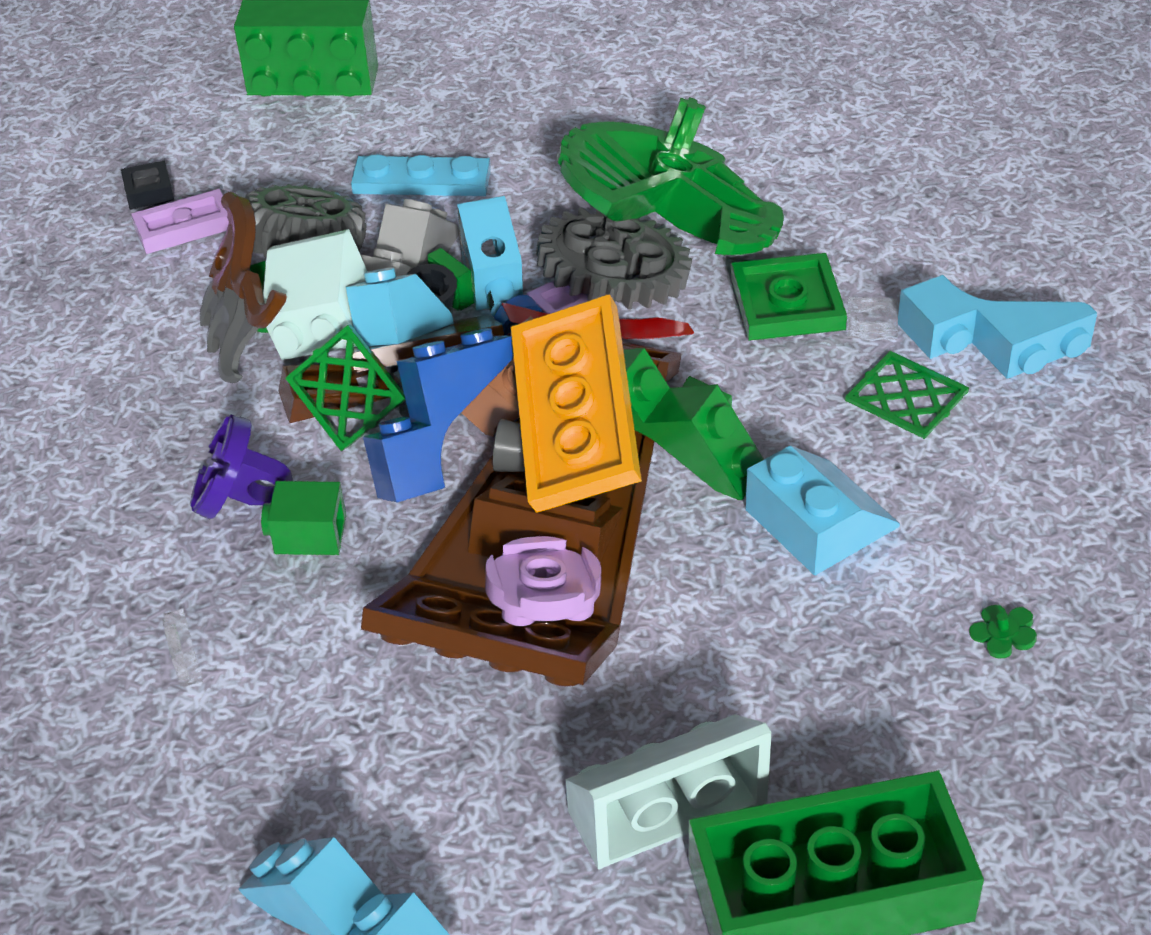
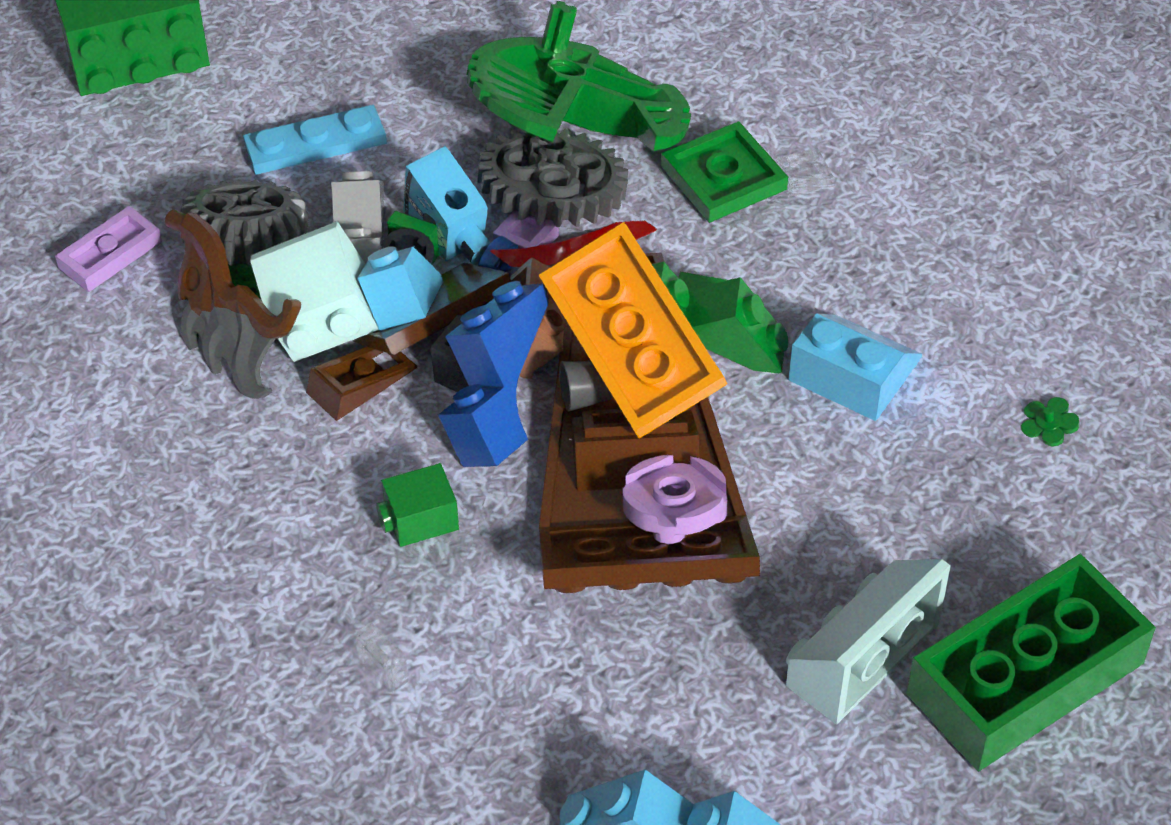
camera: 25 degrees left, 5 degrees up
black plate [120,160,174,210] -> none
dark purple tile [190,414,293,520] -> none
green window [285,325,405,452] -> none
green window [845,351,969,439] -> none
medium azure arch [897,275,1097,379] -> none

